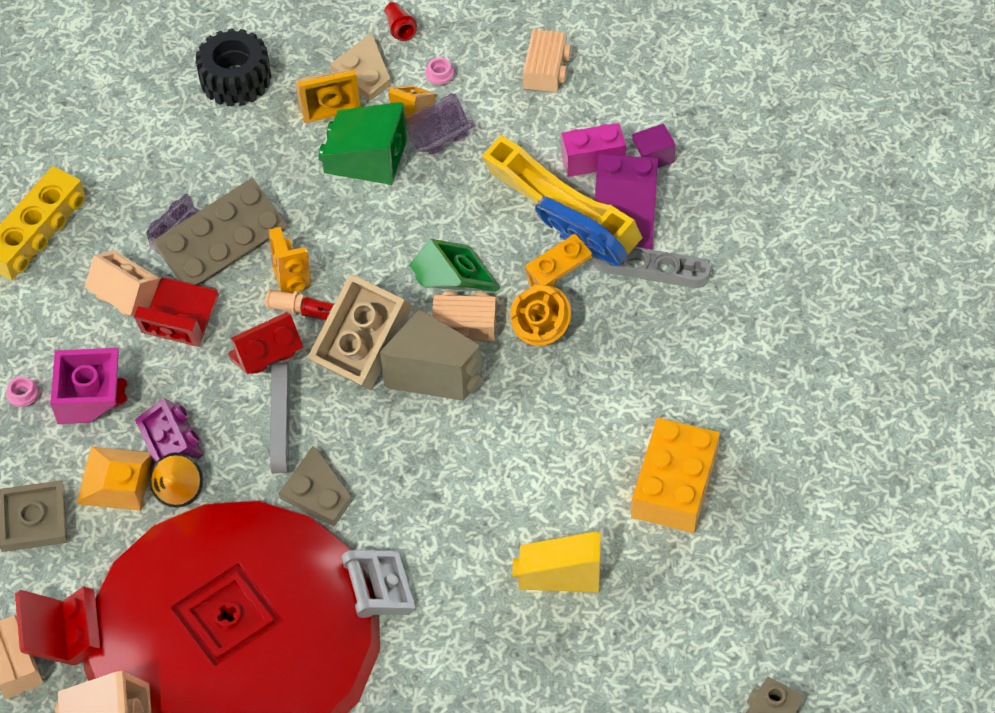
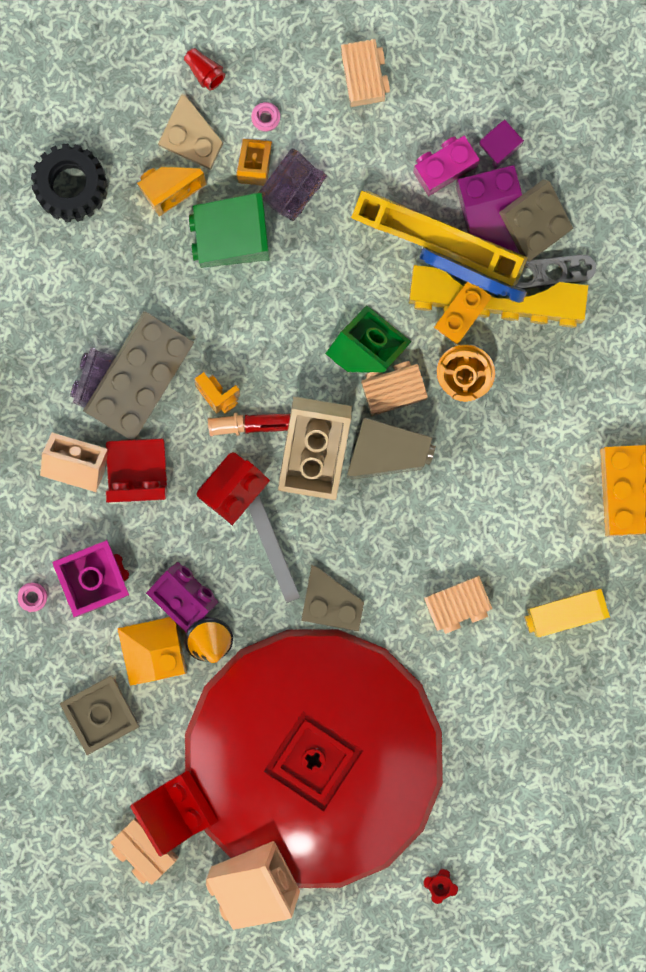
camera: 20 degrees left, 30 degrees up
light grey plate [341,550,415,618] -> none
none -> yellow arch [409,265,589,328]
none -> light nougat brick [424,576,492,634]
none -> dark tan plate [499,179,573,262]

